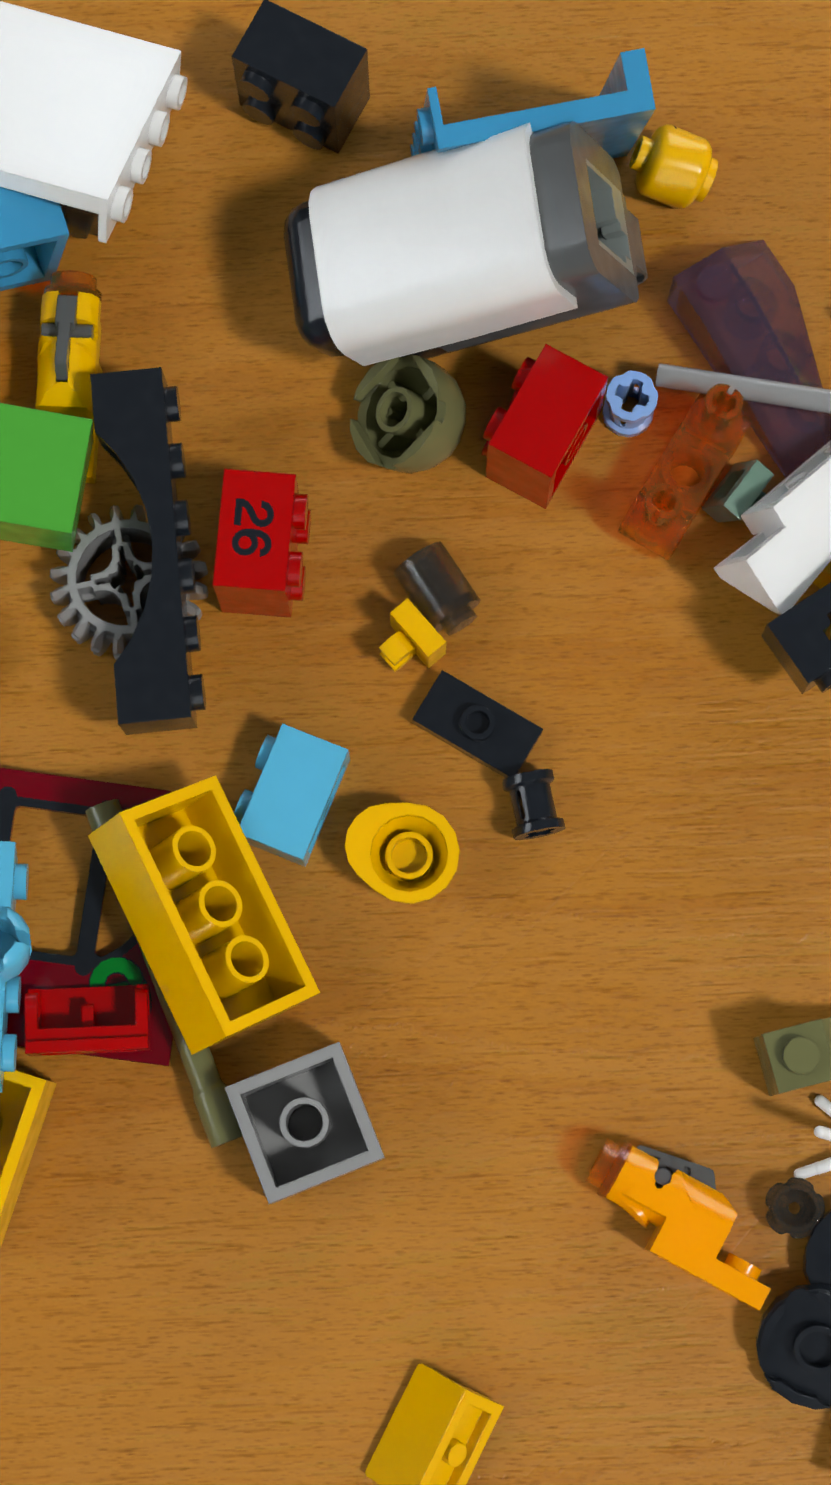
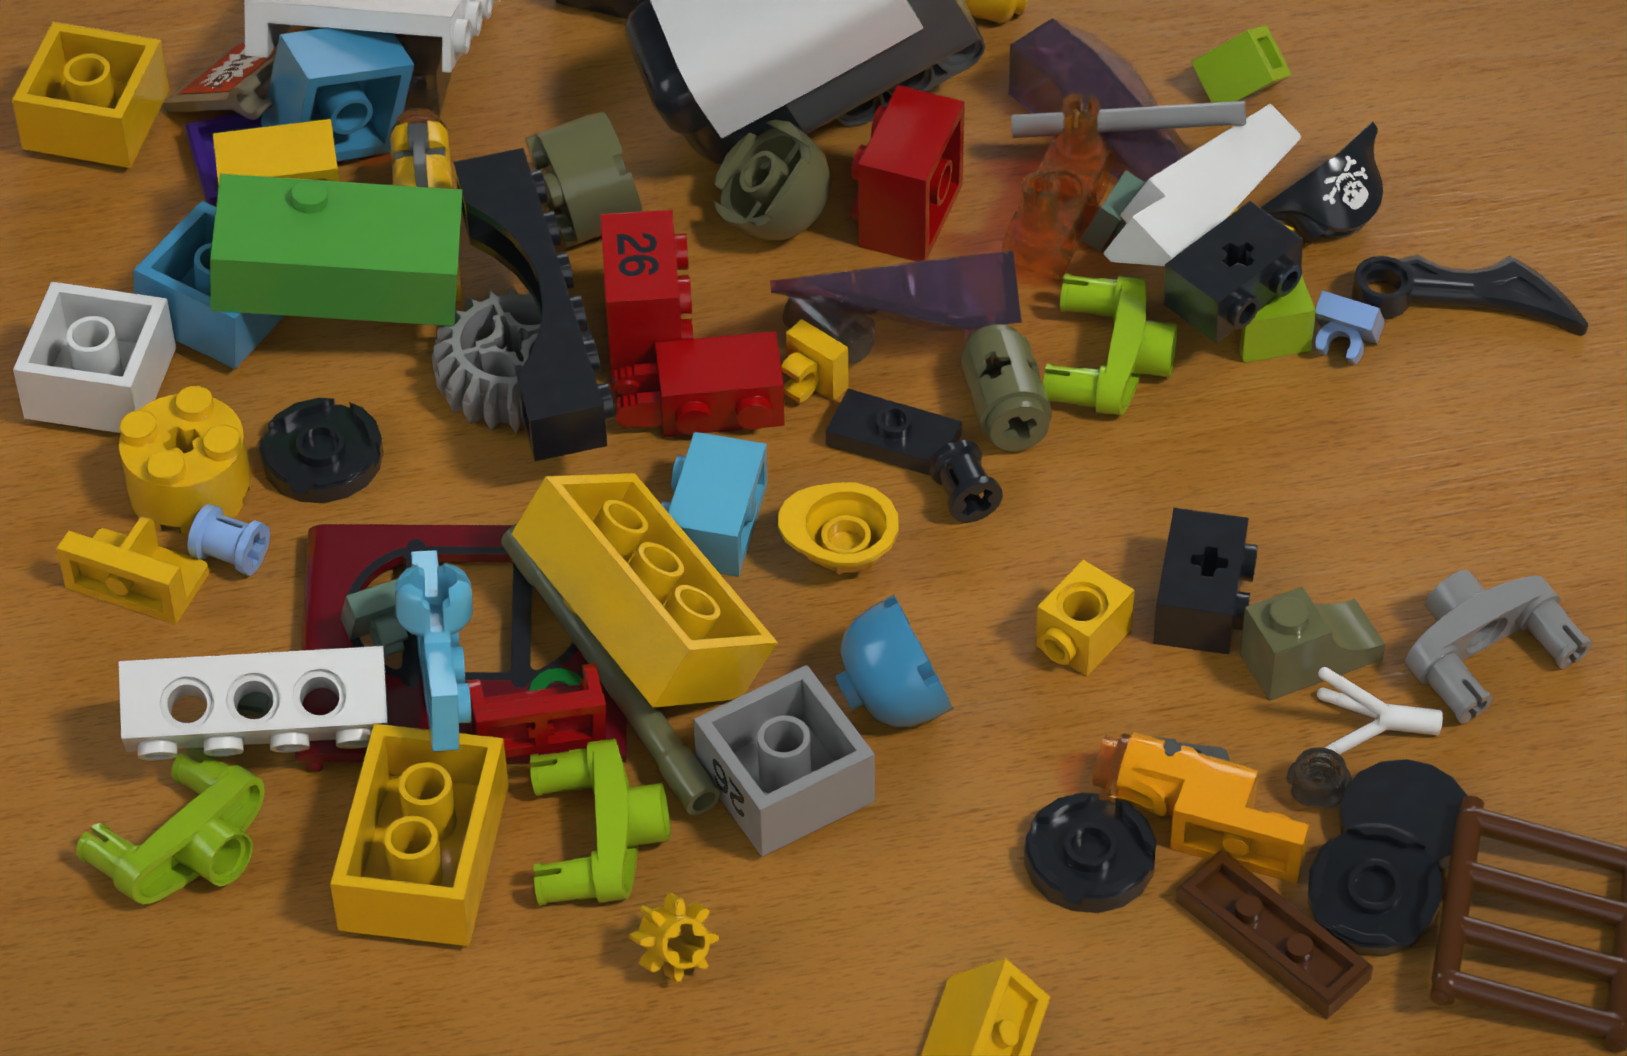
camera: 10 degrees left, 30 degrees down
light blue bush [602,370,658,438] -> none
none -> olive brick [525,111,643,248]
none -> lime connector [530,739,671,906]
none -> red hinge [609,331,785,437]
none -> yellow gear [629,893,719,982]
none -> clear purple wedge [770,251,1022,341]
none -> dark azure cylinder [835,594,954,728]
none -> olive piece [961,324,1052,451]
none -> black tile [1024,792,1156,913]
none -> yellow brick [1036,560,1135,677]
none -> lime connector [1043,273,1177,416]
none -> black brick [1153,508,1258,654]
none -> reddish brown tile [1175,849,1373,1020]

